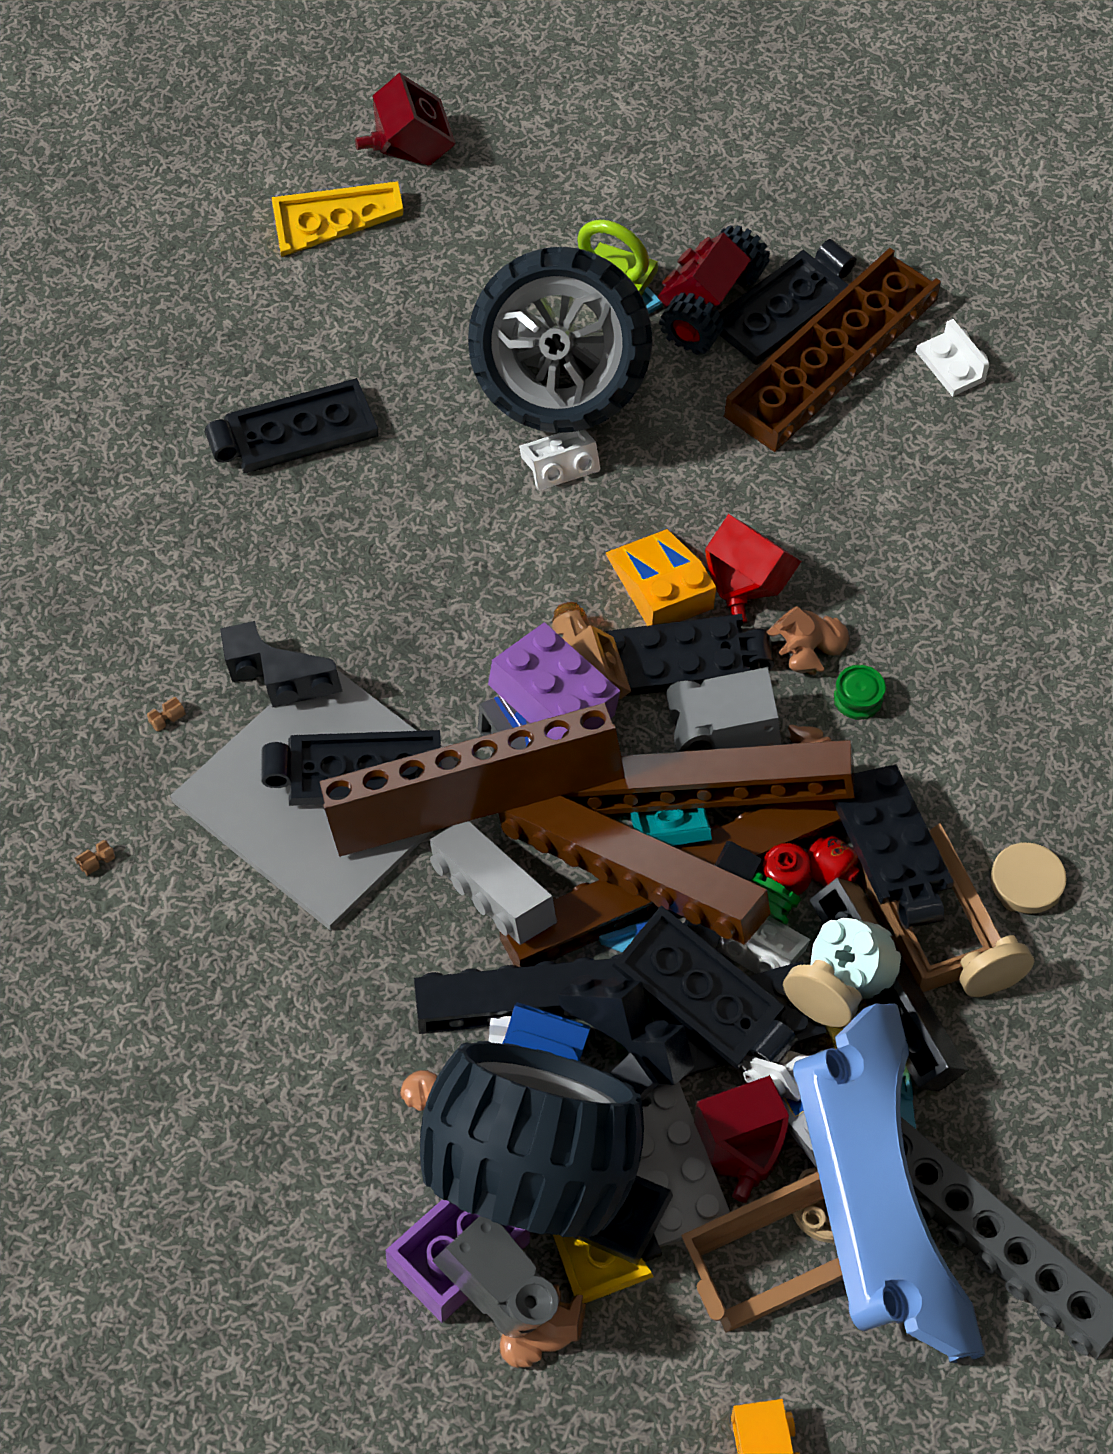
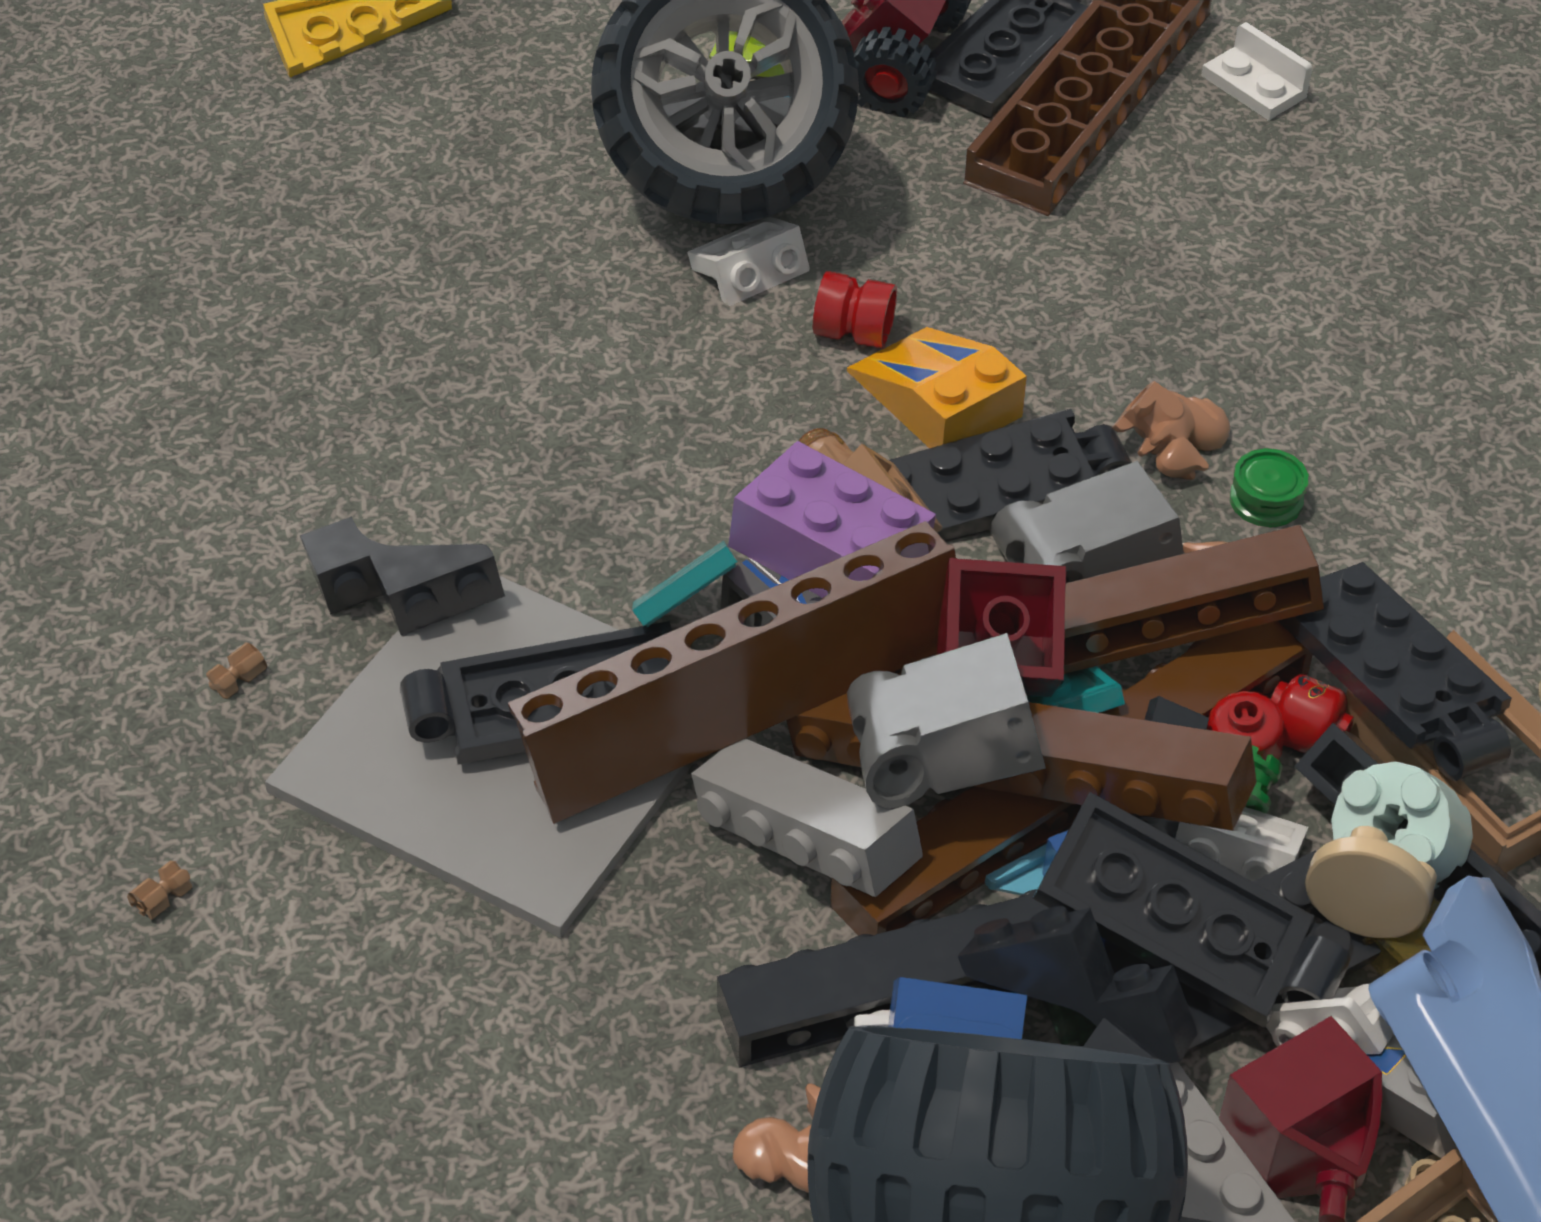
camera: 10 degrees left, 10 degrees down
black hinge [204,378,379,474] -> none
red piece [705,514,802,623] -> none
none -> teal tile [632,540,737,627]
none -> red wheel [812,271,898,349]
none -> dark grey piece [847,633,1046,808]
none -> dark red slope [937,558,1066,697]

